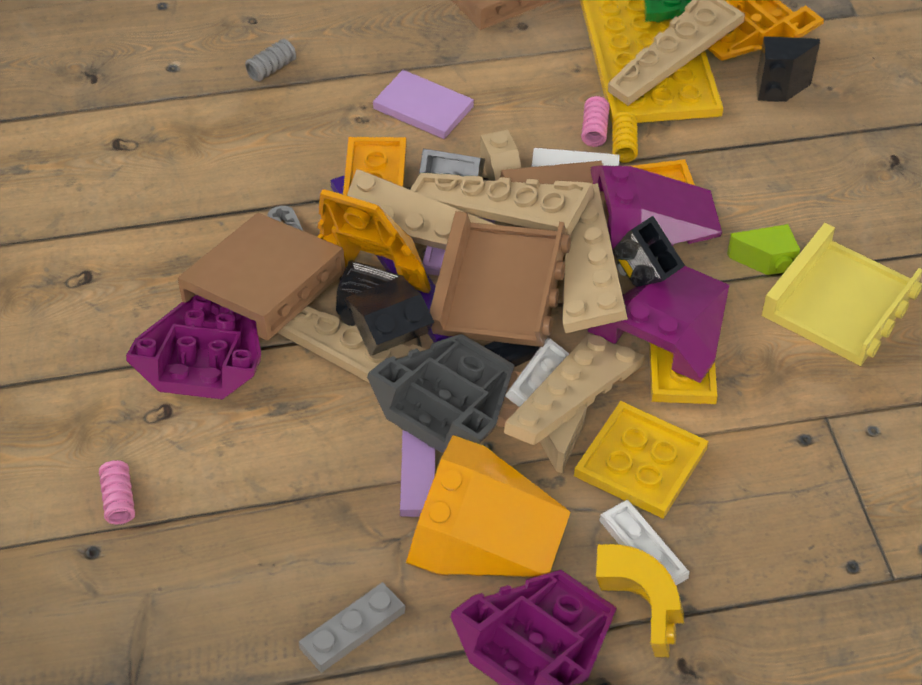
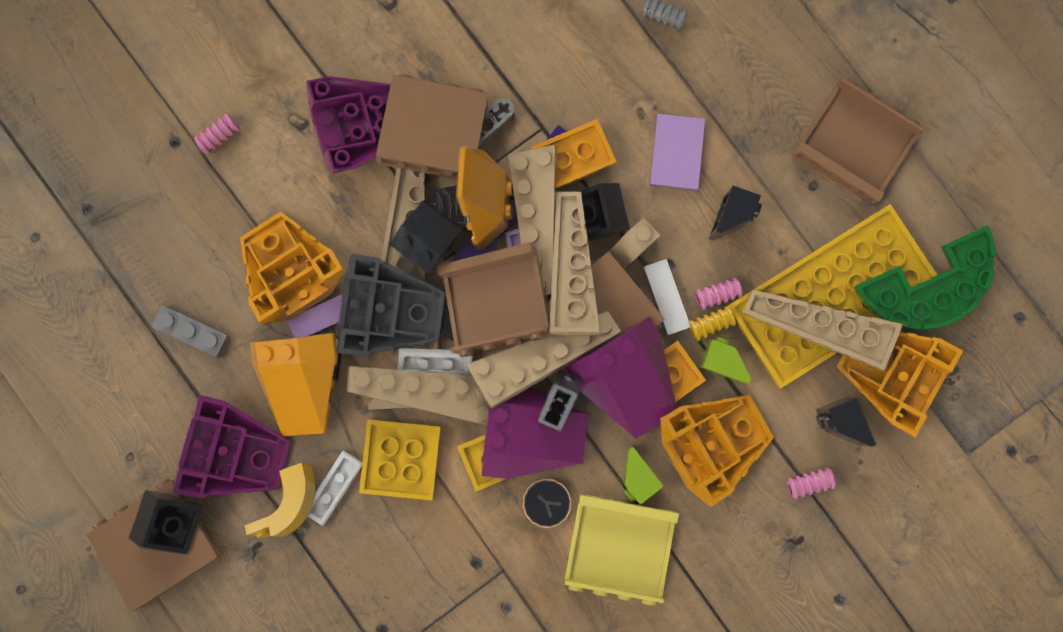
camera: 70 degrees right, 35 degrees up
none -> light orange wedge [240,211,344,324]
none -> black tile [523,478,571,528]
none -> light orange wedge [660,395,774,507]
none -> lime slope [700,337,751,384]
none -> black slope [709,185,762,241]
none -> bright pink piece [787,467,836,500]

